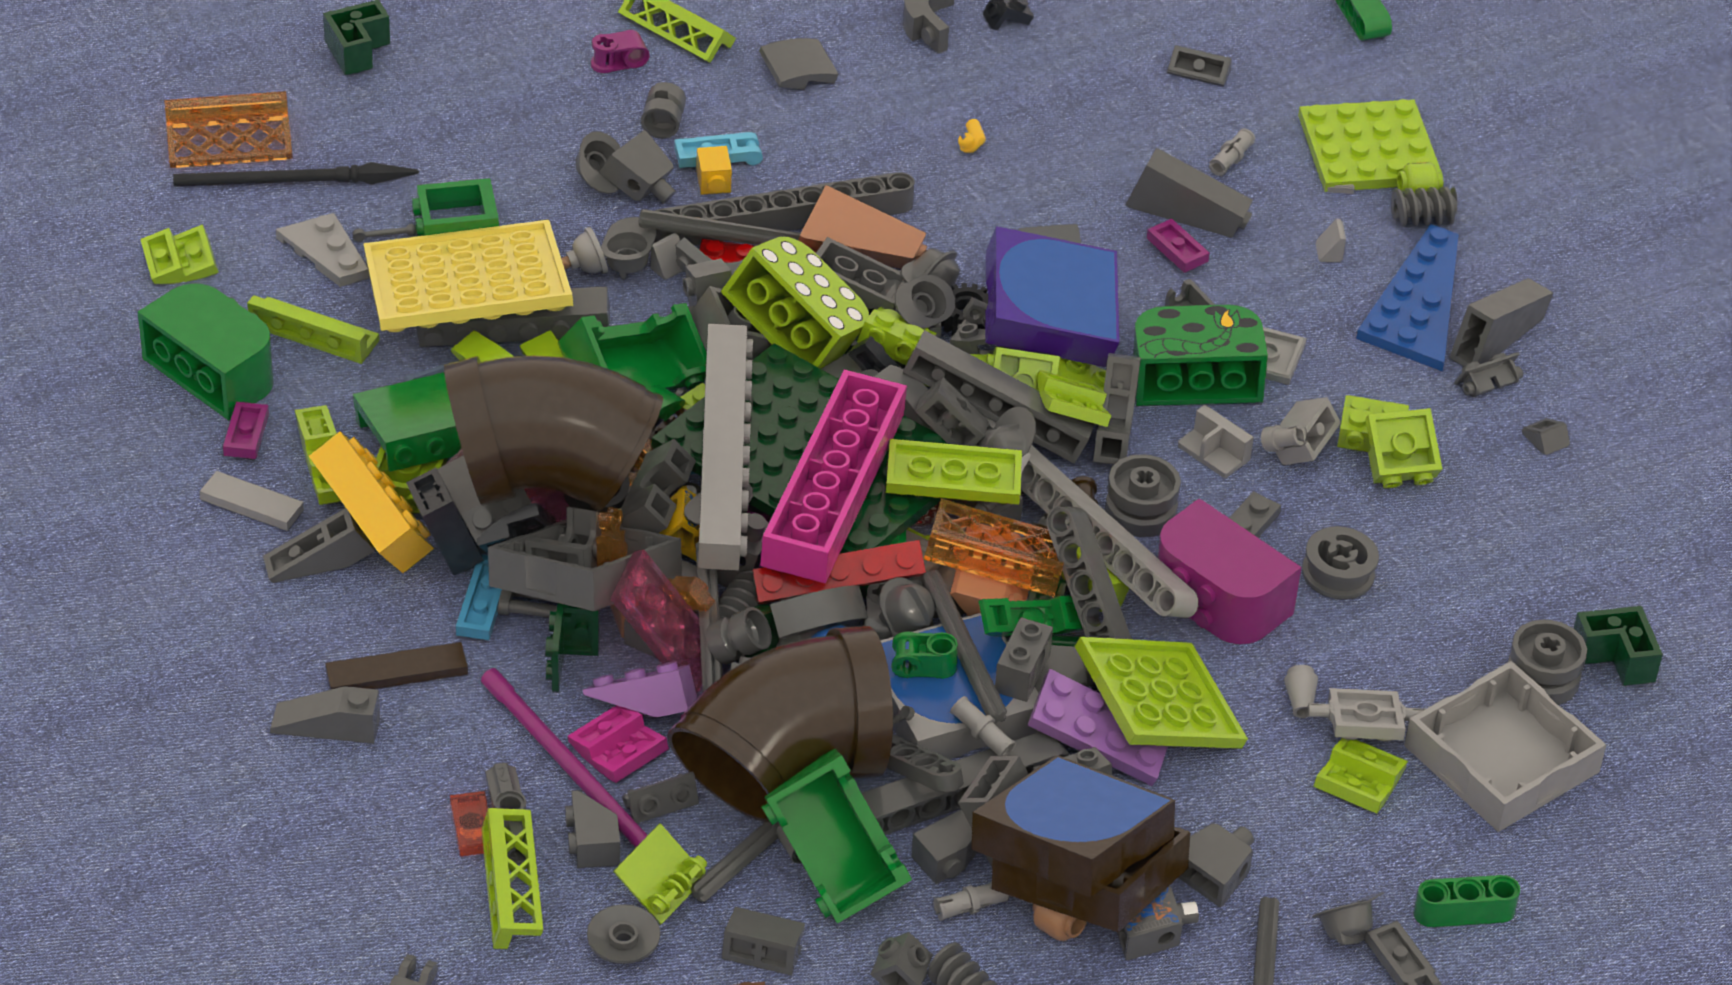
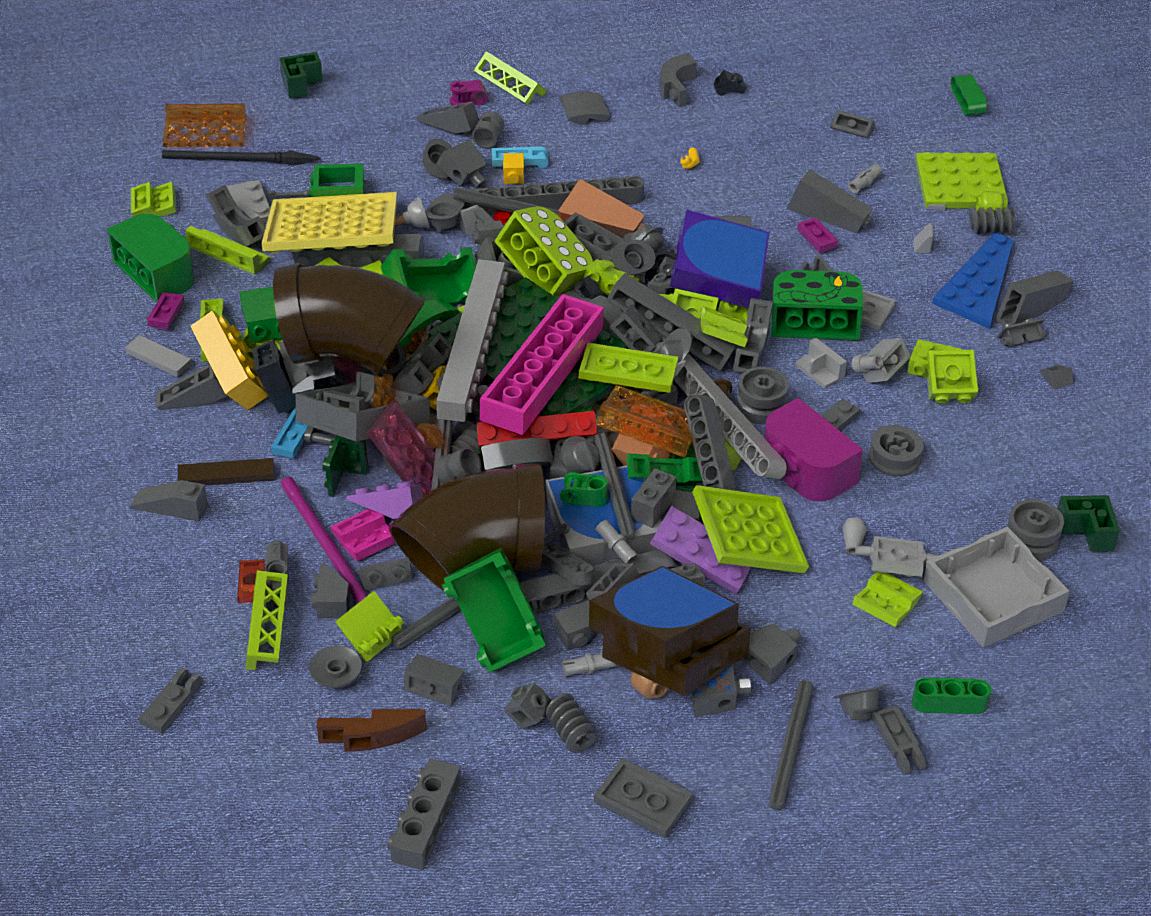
camera: 10 degrees right, 0 degrees up
none -> dark grey arch [206,184,265,246]
none -> dark grey slope [416,101,479,135]

